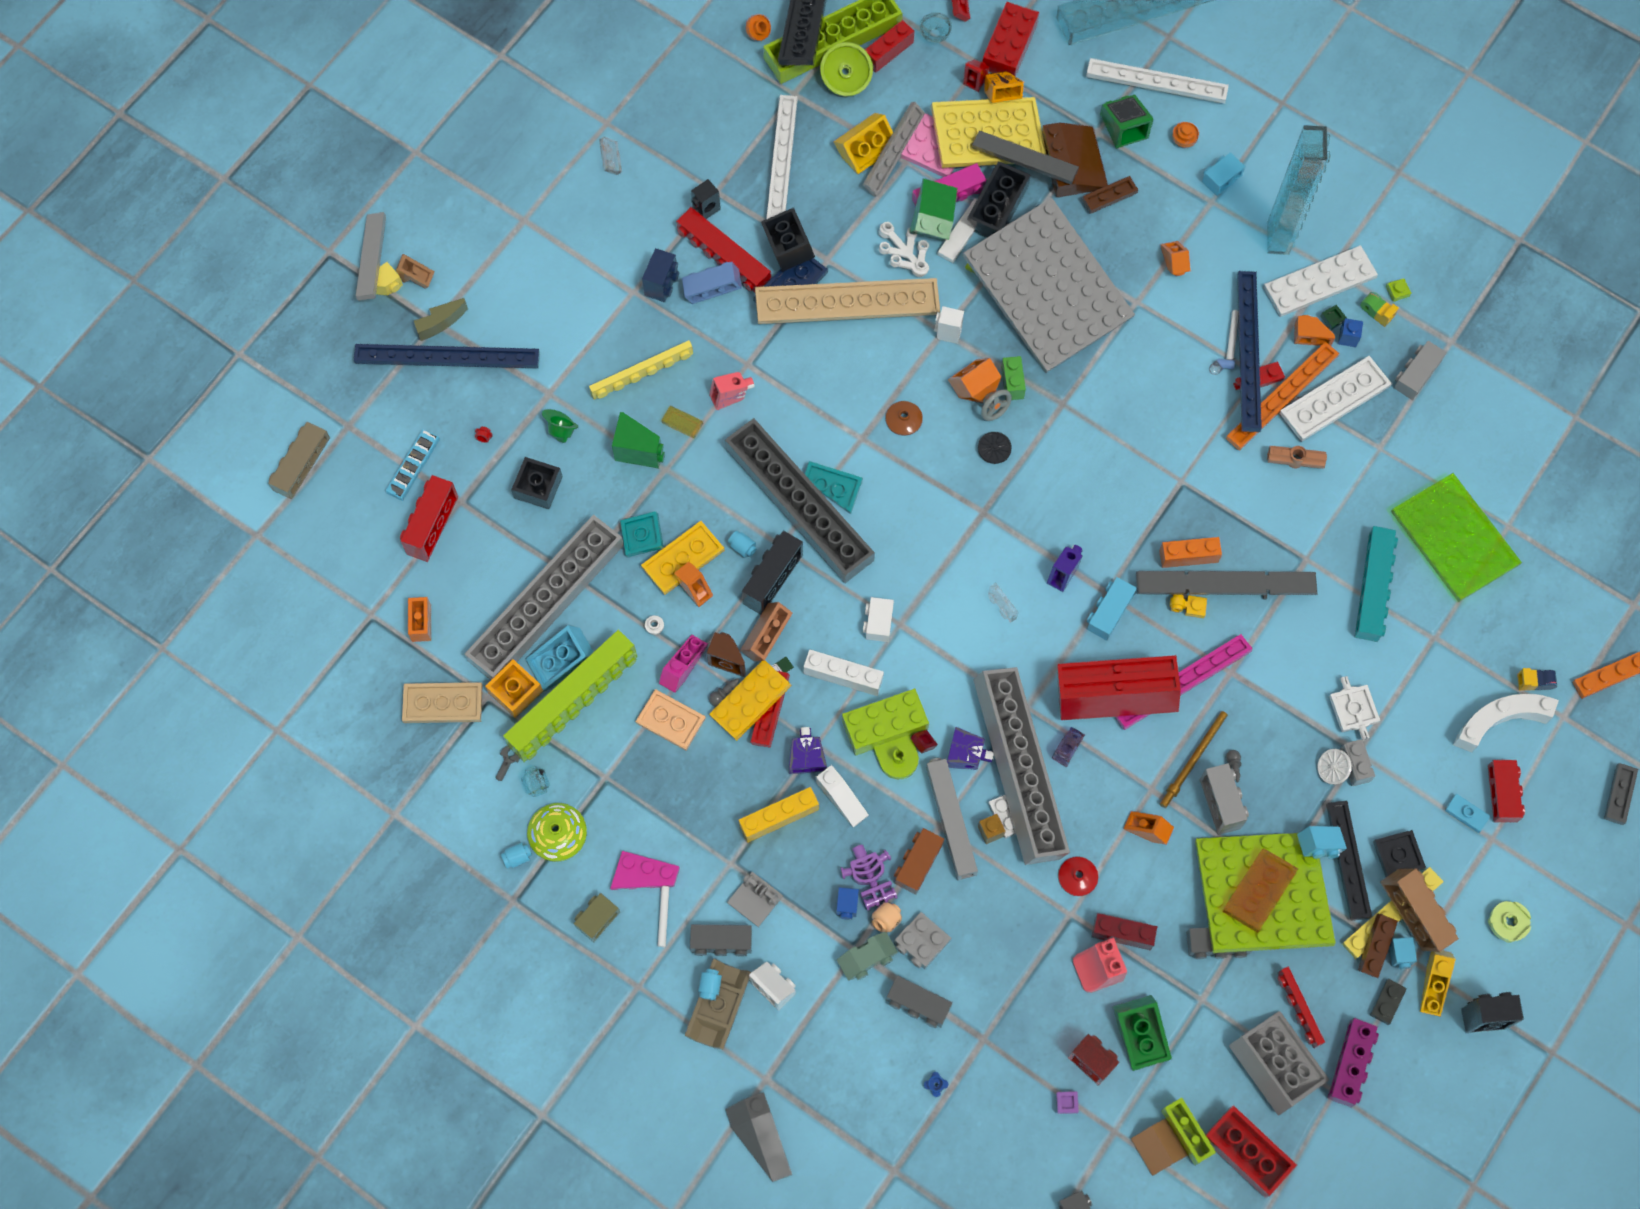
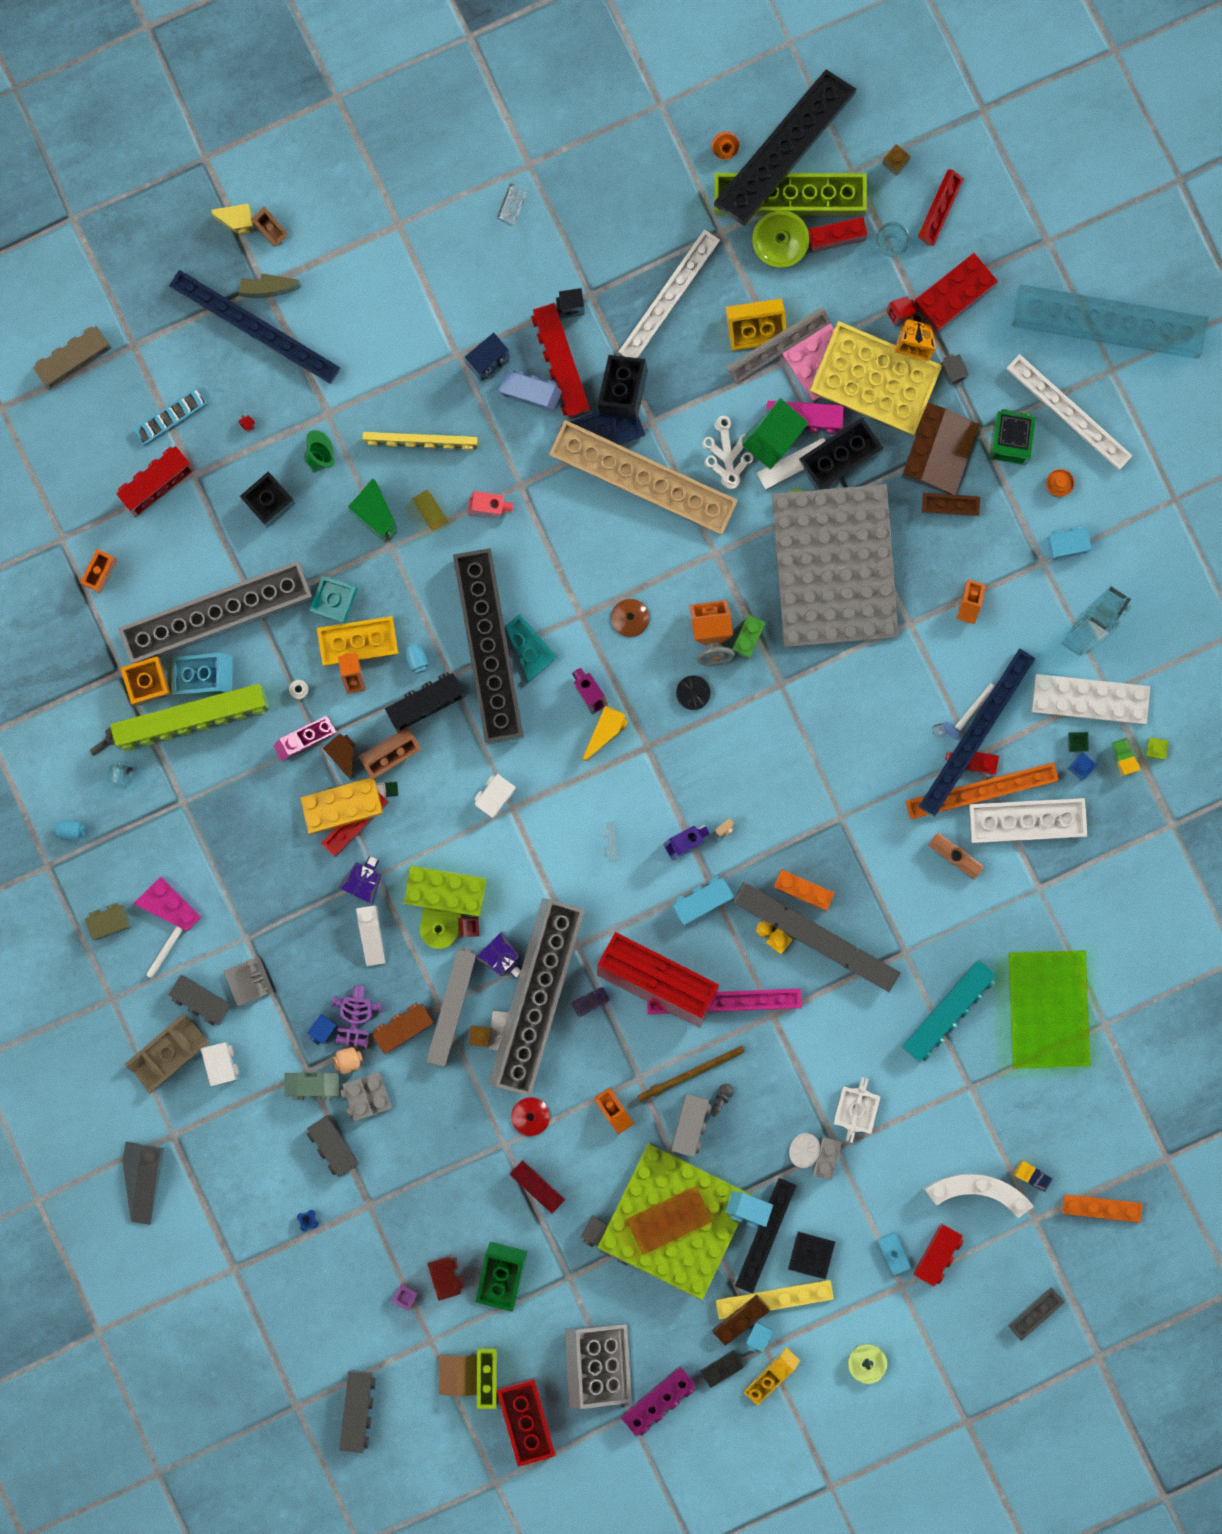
camera: 30 degrees right, 15 degrees up
light grey tile [356,212,386,301] -> none
tan plate [402,682,483,723] -> none
lime dish [527,803,587,862] -> none
light nougat tile [635,689,706,751] -> none
medium azure brick [698,969,722,1000] -> none
dark grey bar [709,678,739,707] -> none
yellow brick [739,787,819,843] -> none
white brick [804,649,884,696] -> none
white brick [934,307,964,344] -> none
dark grey tile [972,130,1079,185] -> none
coral hips [1073,938,1127,993] -> none
red plate [1277,966,1325,1048] -> none
orange slope [1294,315,1335,346] -> none
medium nougat brick [1380,869,1459,952] -> none
light grey brick [1394,341,1447,400] -> none
black brick [1461,992,1524,1033] -> none
none -> magenta torso [572,668,608,715]
none -> yellow slope [583,706,628,761]
none -> tan plate [714,818,734,837]
none -> dark grey brick [941,354,969,386]

